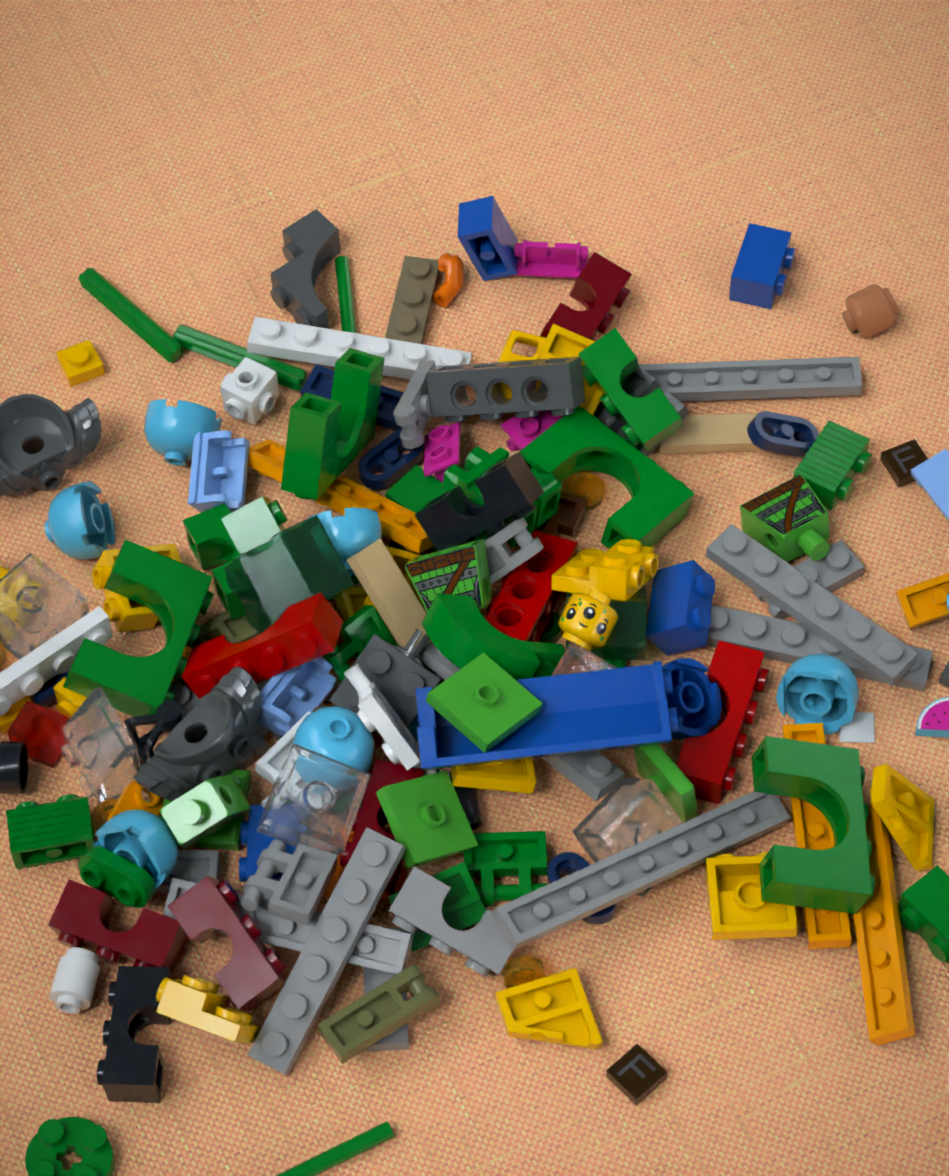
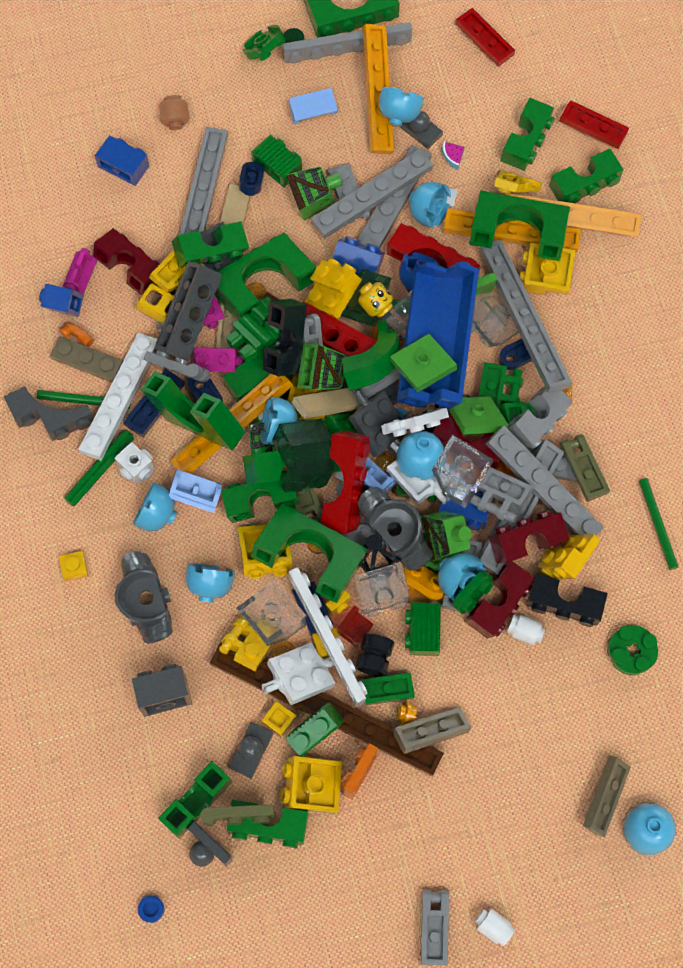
camera: 80 degrees left, 15 degrees up
green axle [78,268,183,363] -> none
yellow wing [495,967,603,1049] -> none
dark brown tile [606,1044,667,1106] -> none
dark brown tile [880,439,928,488] -> none

